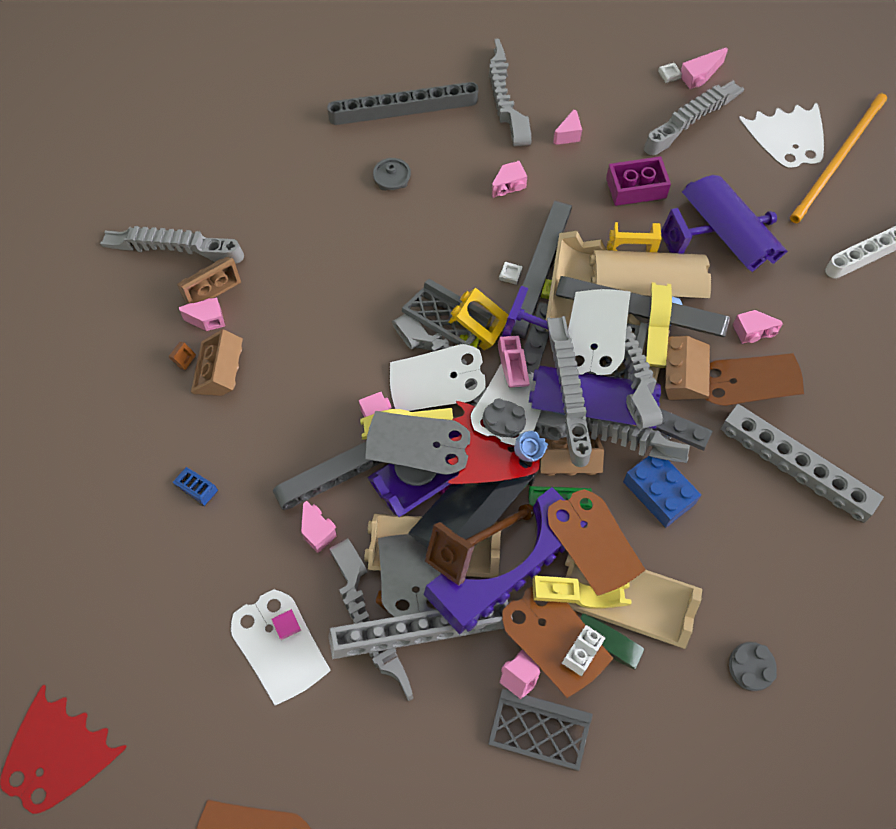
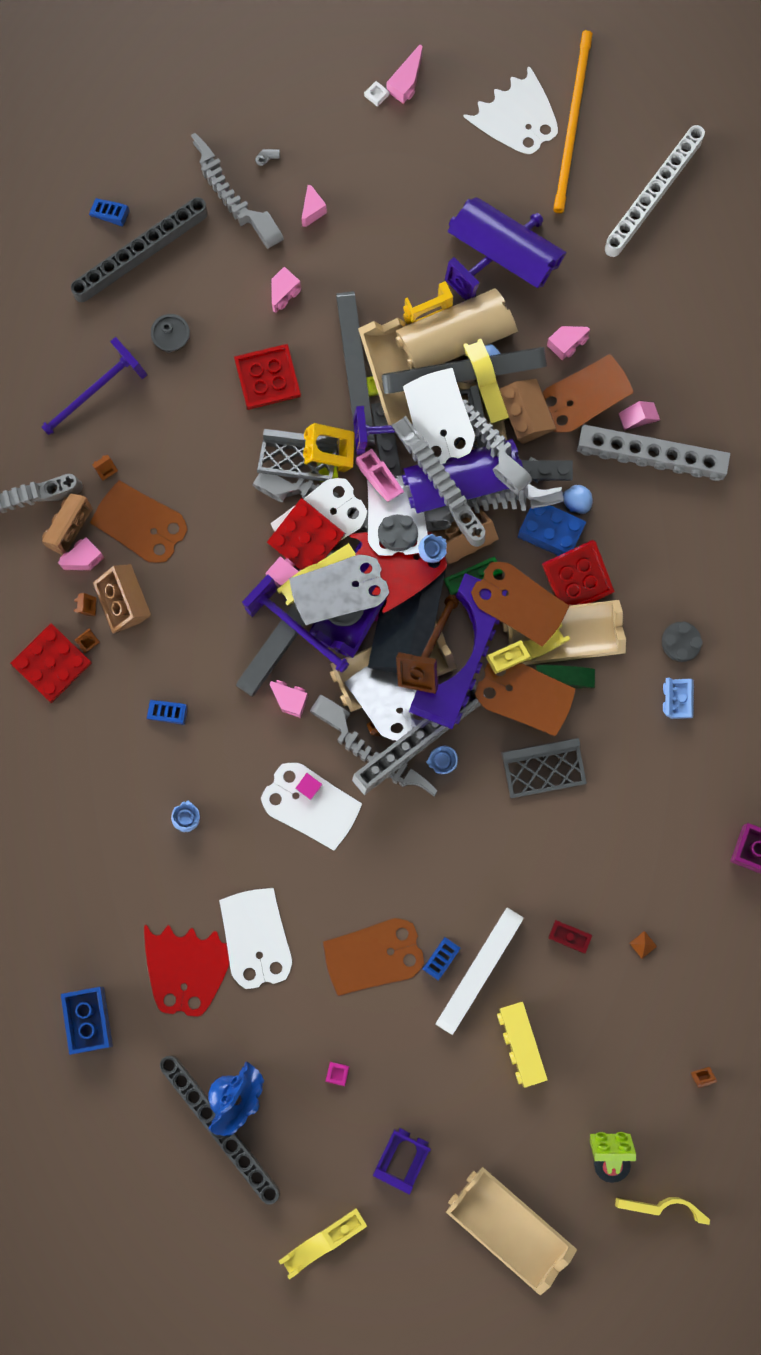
camera: 25 degrees left, 15 degrees up
white tile [499,262,523,285] -> none
bright pink slope [500,650,540,699] -> none
white slope [562,625,605,677] -> none
magenta brick [606,156,671,206] -> none
light grey piece [644,80,744,155] -> none
none -> red plate [10,623,92,703]
none -> dark purple tile [41,337,148,435]
none -> dark orange slope [74,628,100,653]
none -> blue slope [89,198,130,227]
none -> dark orange piece [90,480,188,563]
none -> dark orange tile [92,454,118,481]
none -> light blue hair [171,800,200,832]
none -> white piece [219,888,292,989]
none -> red plate [234,344,301,410]
none -> dark purple tile [242,574,349,673]
none -> light grey arm [255,149,280,166]
none -> red plate [267,498,346,570]
none -> light blue hair [426,745,458,774]
none -> red plate [542,540,615,606]
none -> light blue hair [563,485,593,514]
none -> bright pink slope [619,401,660,431]
none -> light blue bracket [663,678,694,719]

